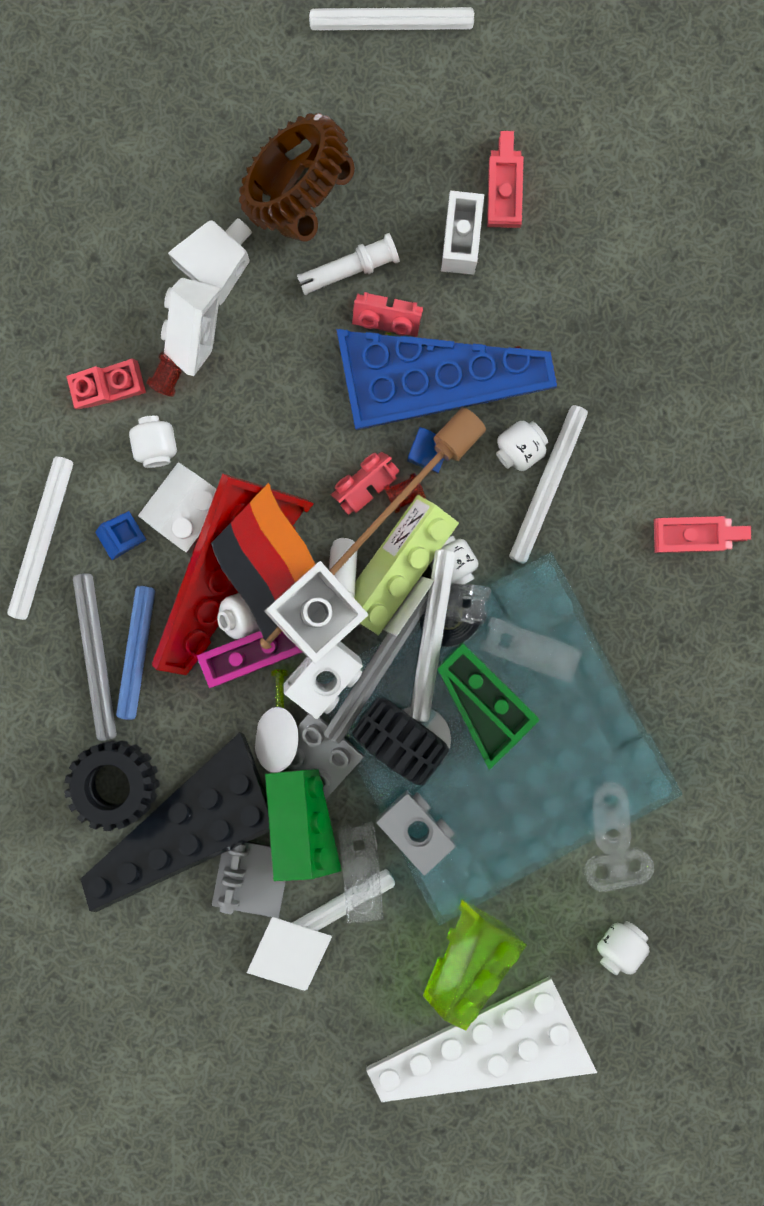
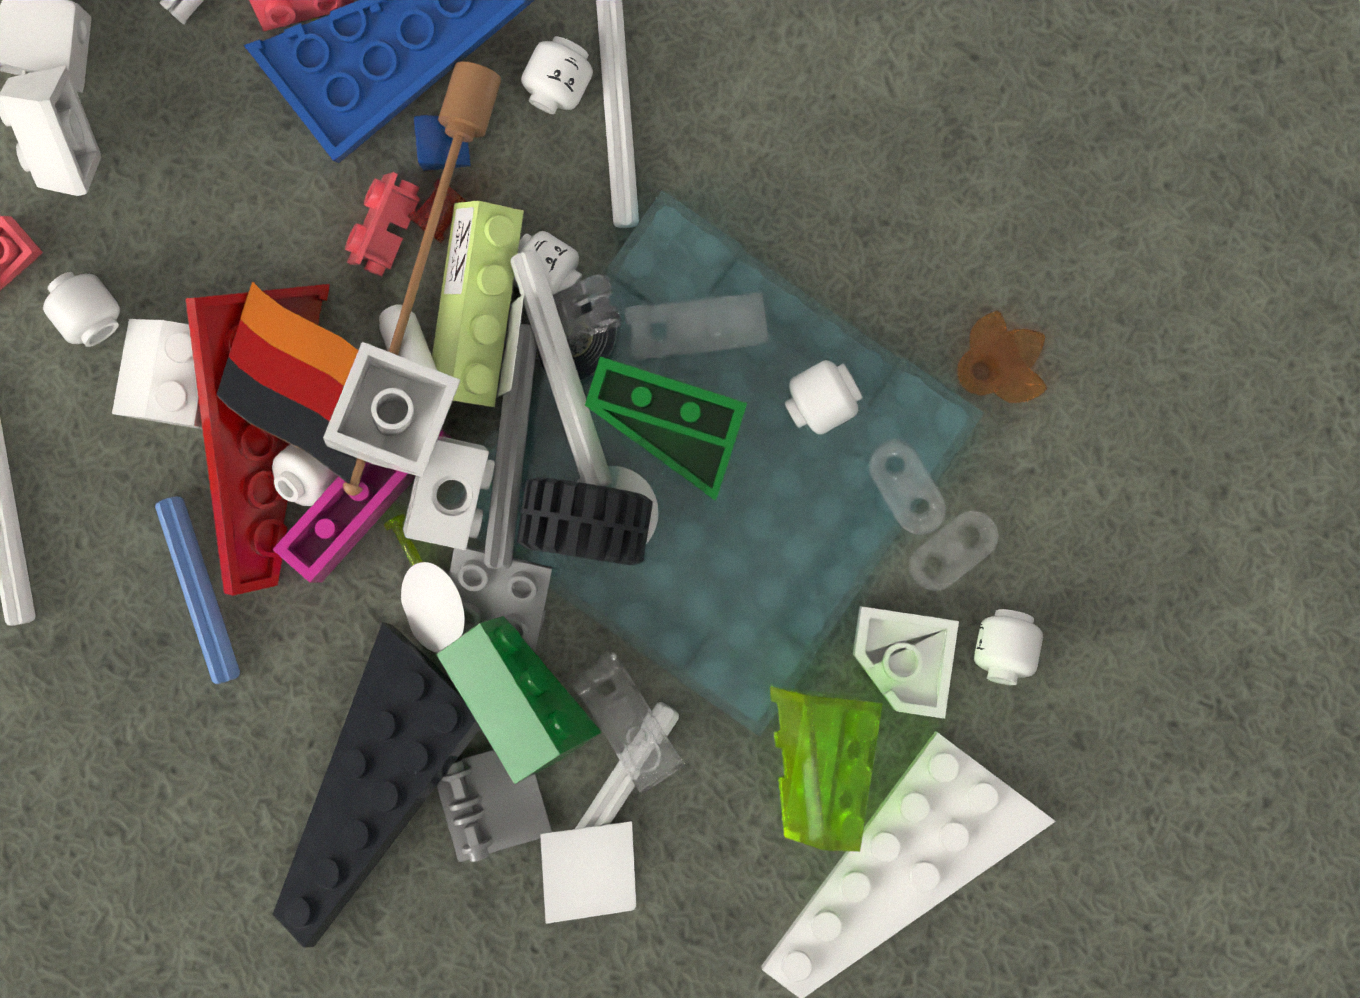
camera: 30 degrees left, 0 degrees up
black tyre [64,740,159,831] -> none
light grey axle [73,573,117,741] -> none
blue slope [95,511,146,560] -> none
clear red bush [146,352,183,397] -> none
light grey brick [376,790,456,876] -> none
coral hinge [654,516,751,553] -> none
none -> white head [785,360,863,434]
none -> white plate [853,606,959,719]
none -> clear orange plate [957,310,1047,403]

